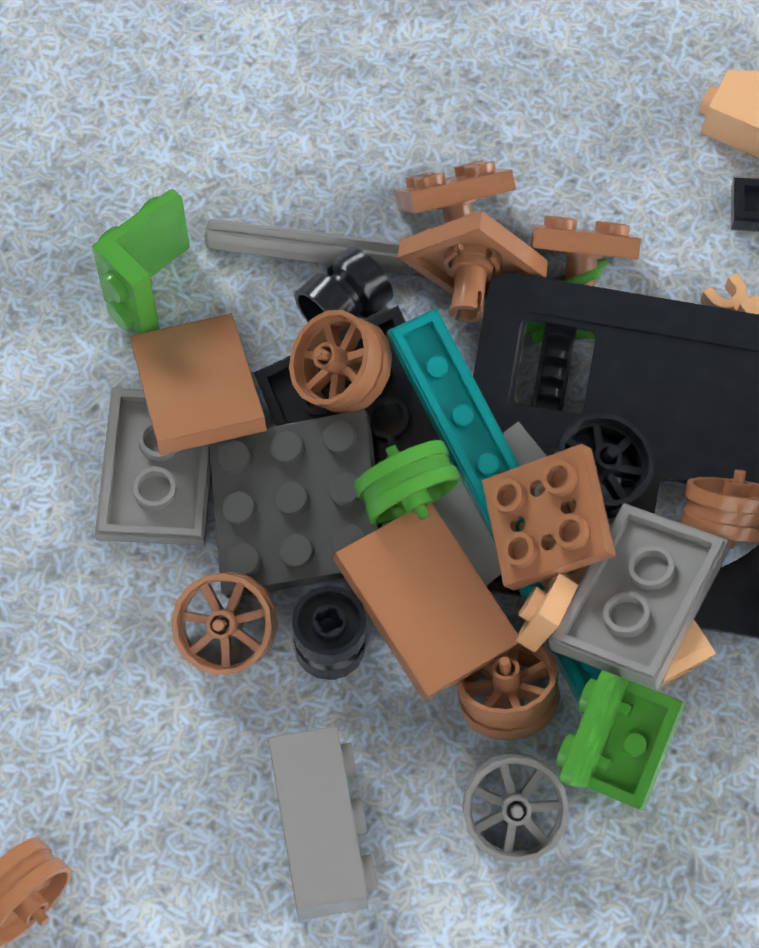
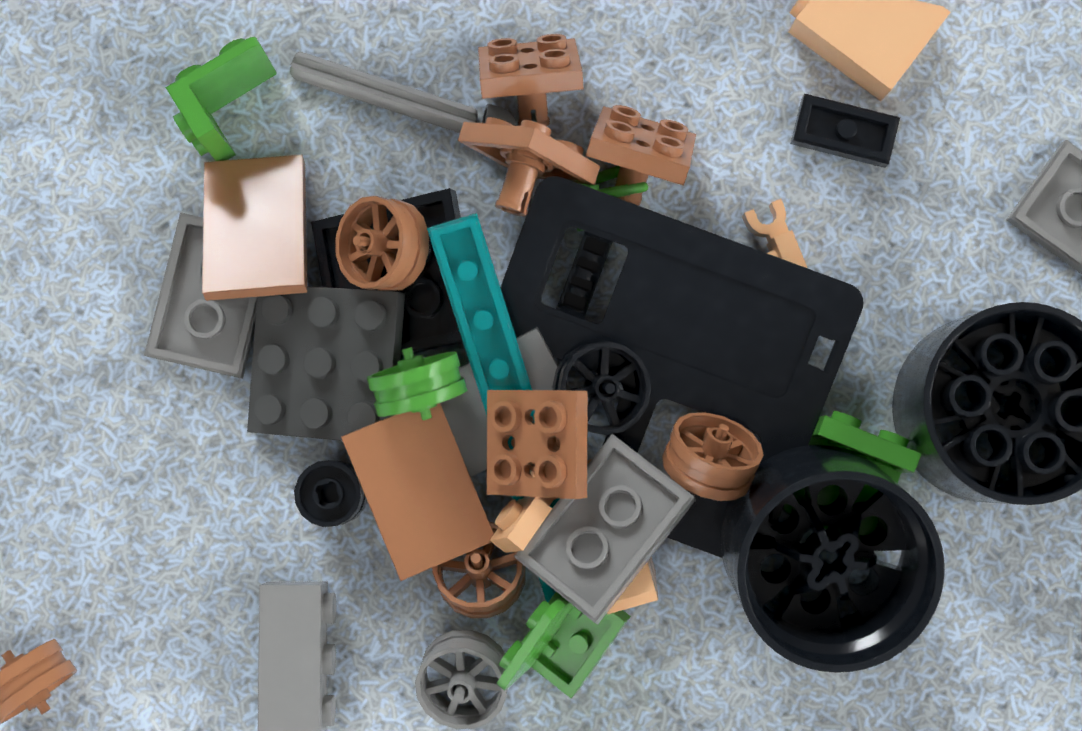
camera: 10 degrees right, 20 degrees up
nougat wheel [171,572,278,675] -> none
black wheel [294,247,394,332] -> none

